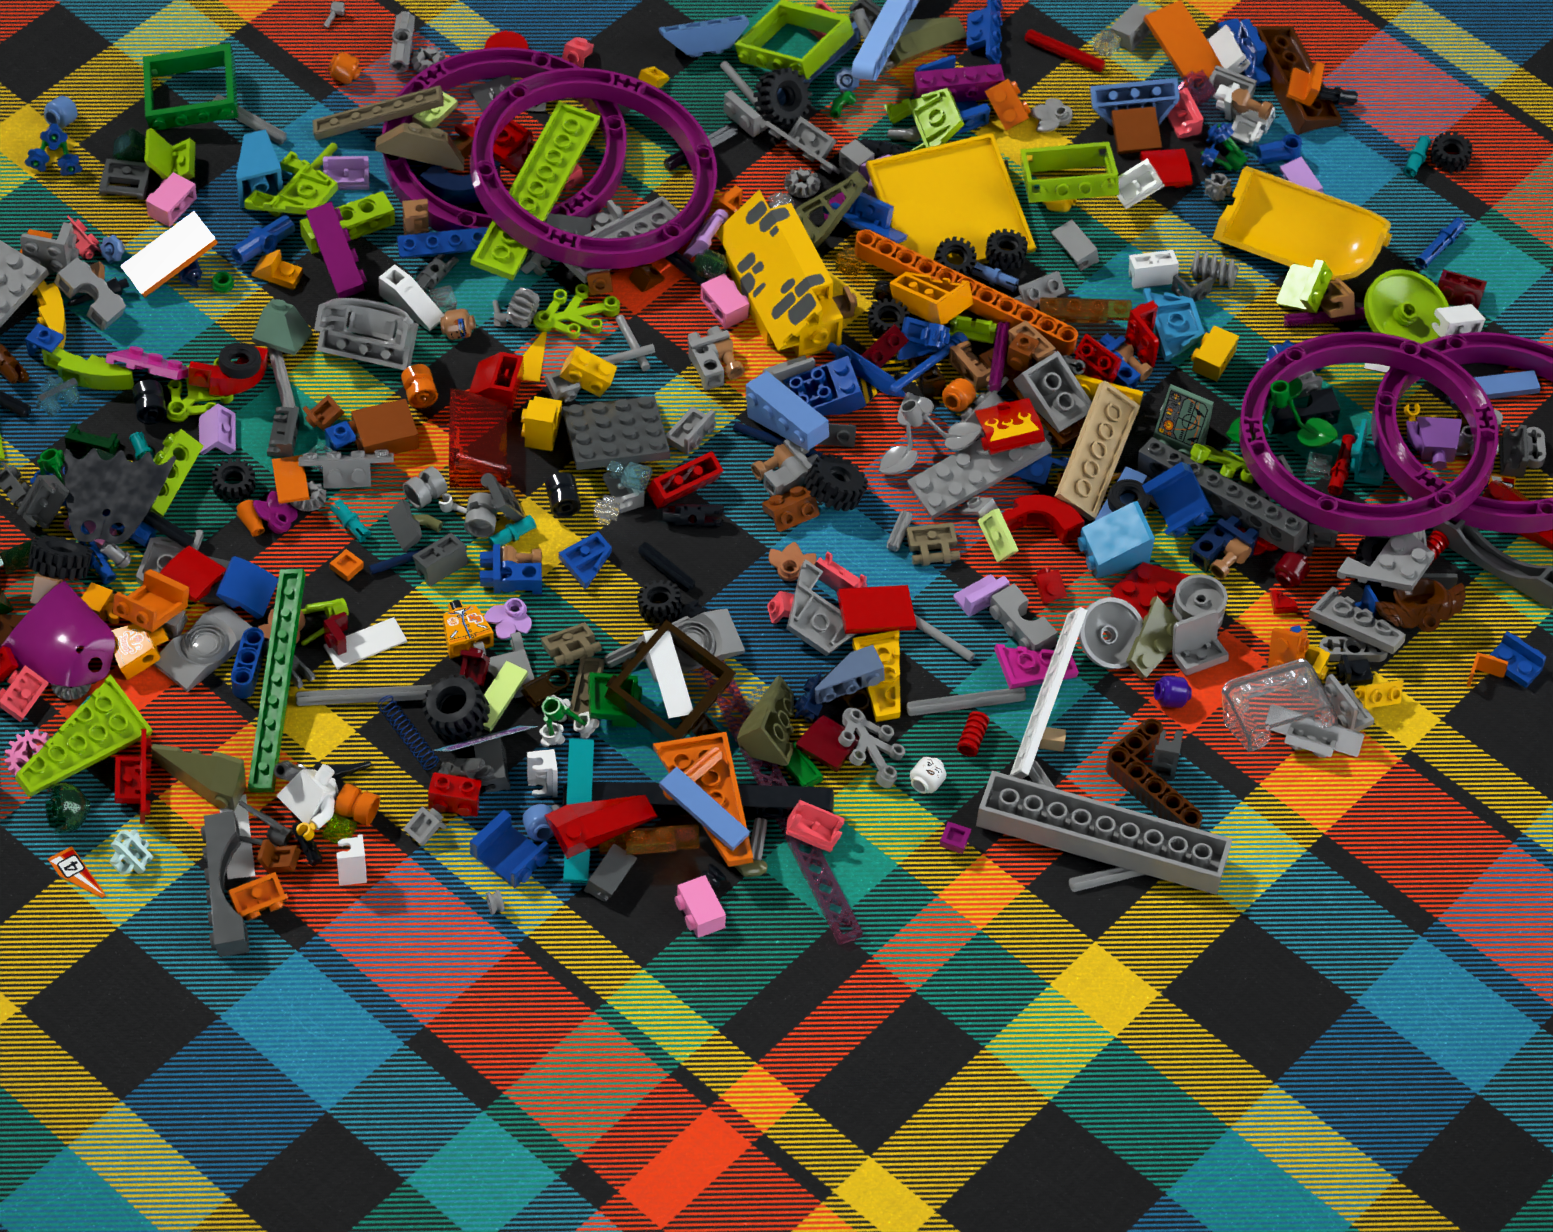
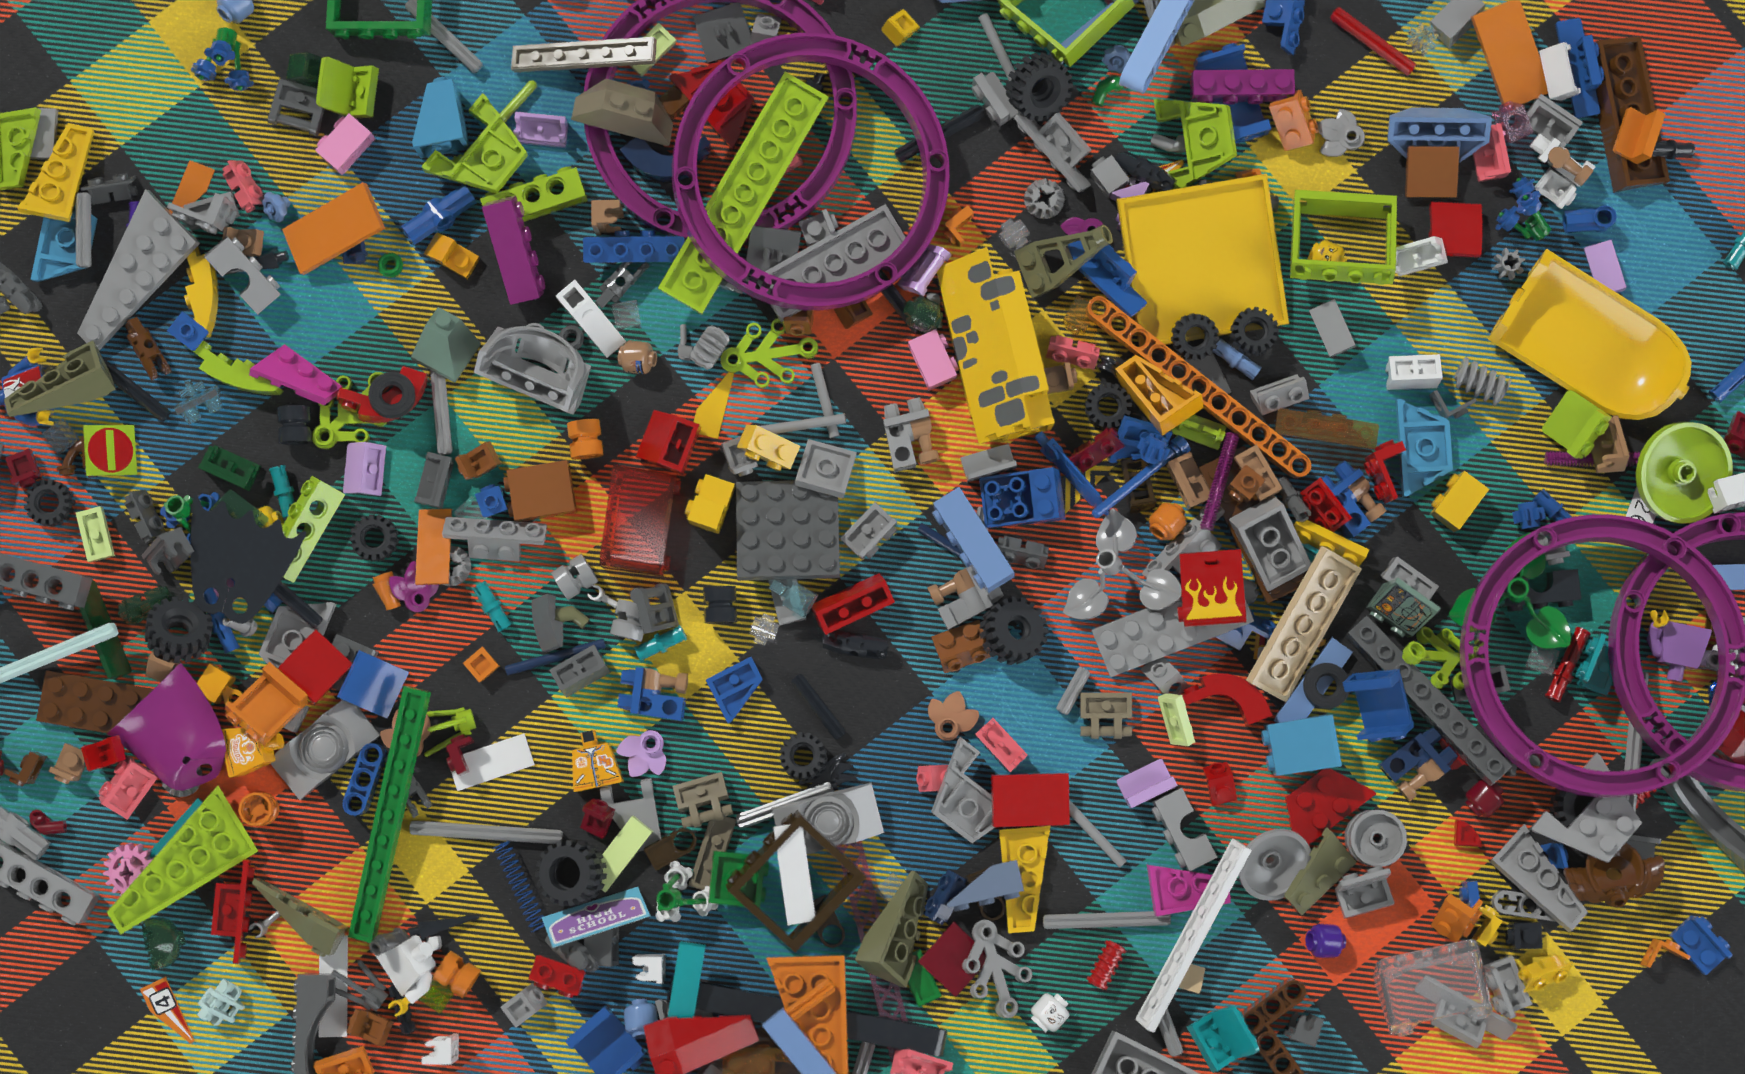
camera: 10 degrees right, 30 degrees up
none -> orange wheel [238,792,279,826]
none -> light grey hand [248,911,281,938]
none -> light grey tile [795,439,857,499]
none -> coral hinge [1045,335,1100,370]
none -> teal bracket [1187,1005,1259,1073]

